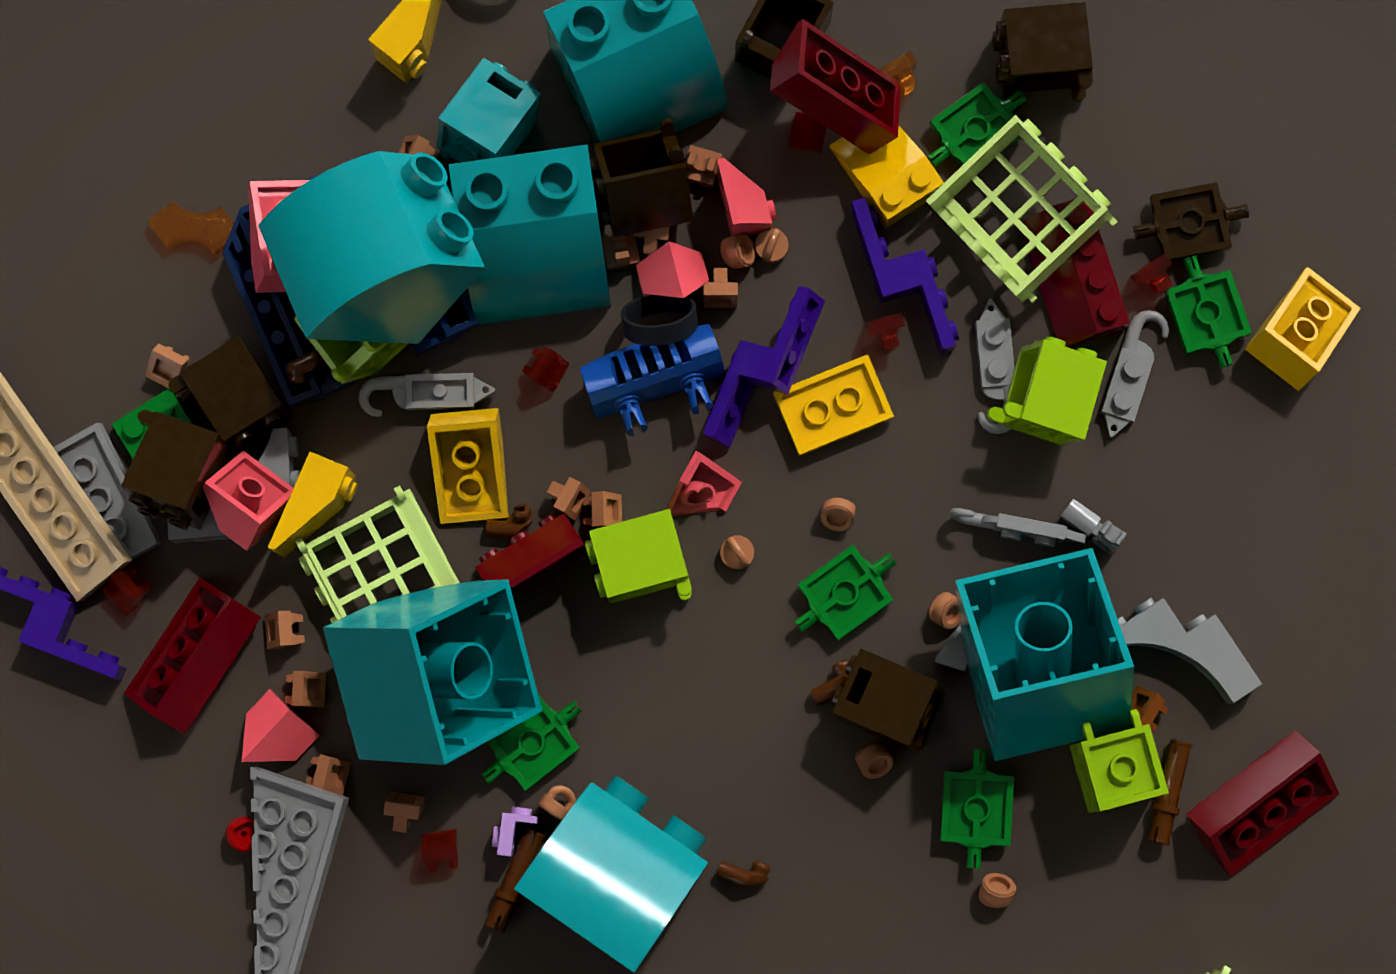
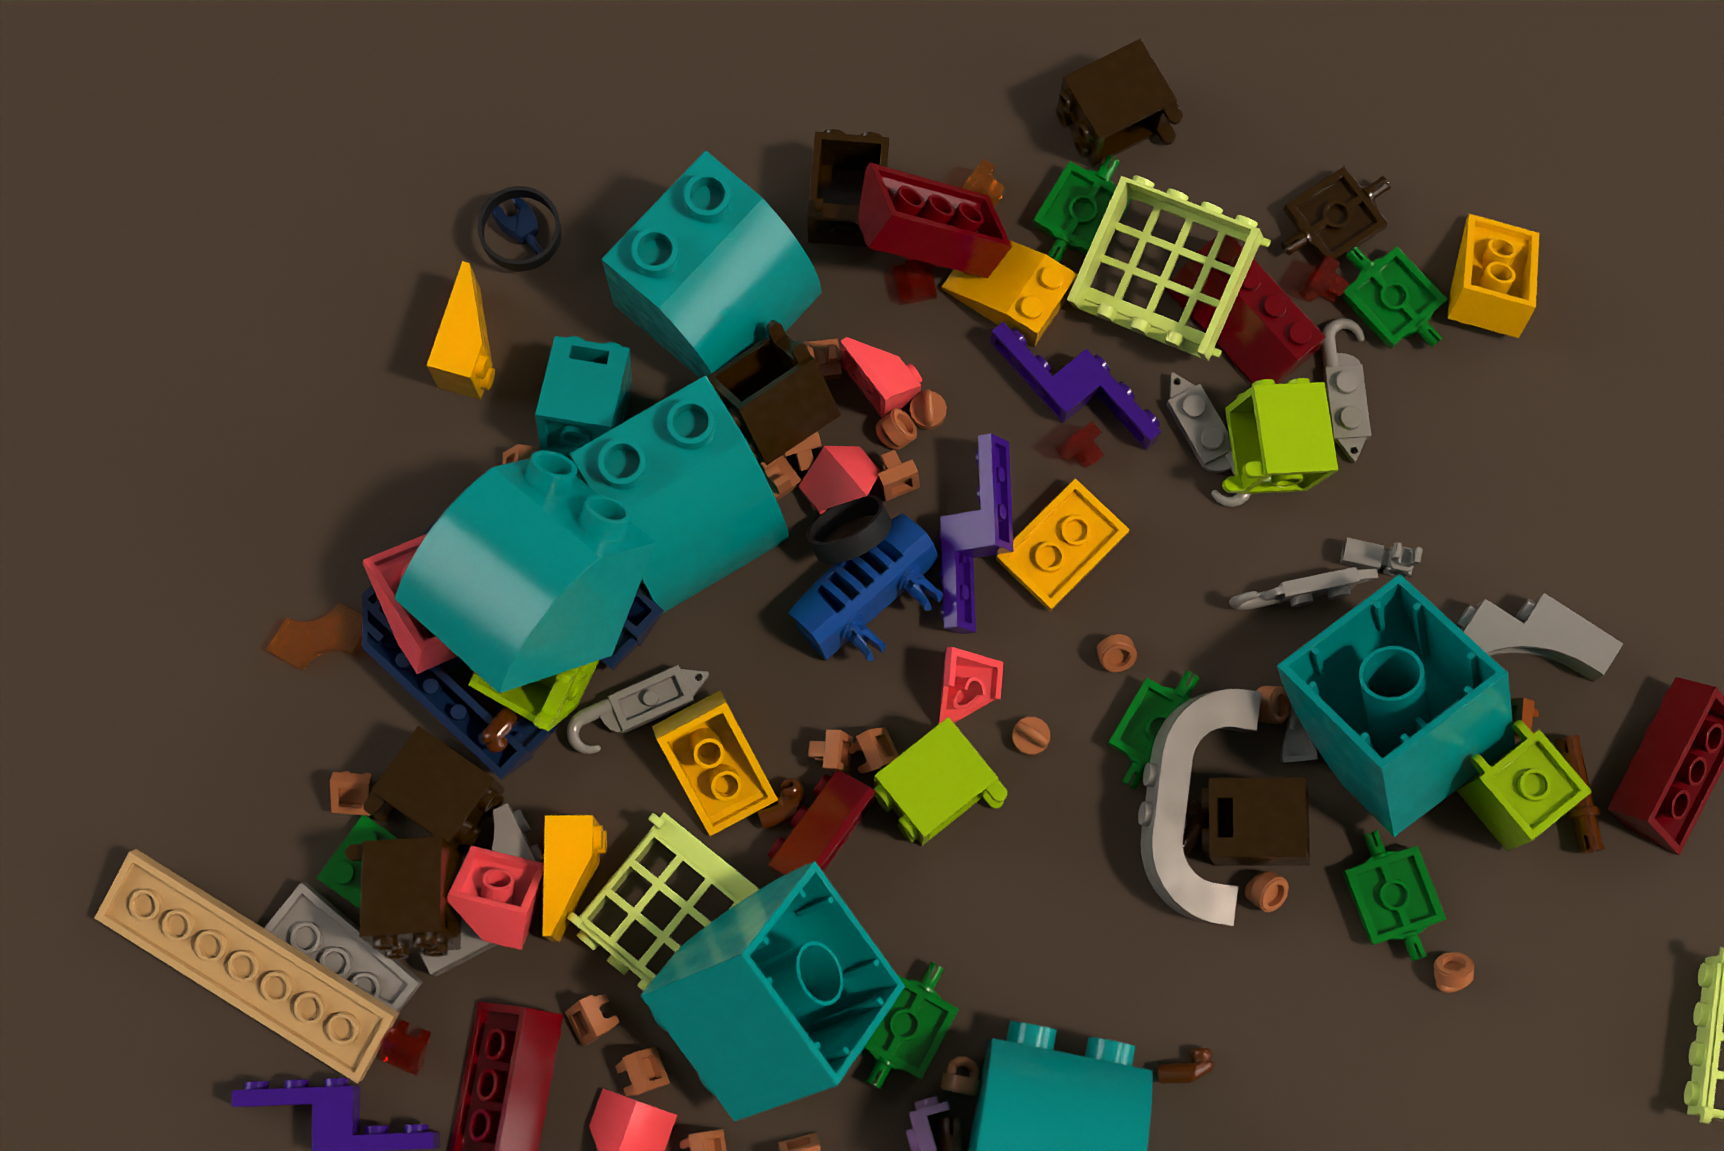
camera: 25 degrees left, 5 degrees down
clear red tile [522,346,570,393] -> none
none -> light grey arch [1138,689,1261,926]

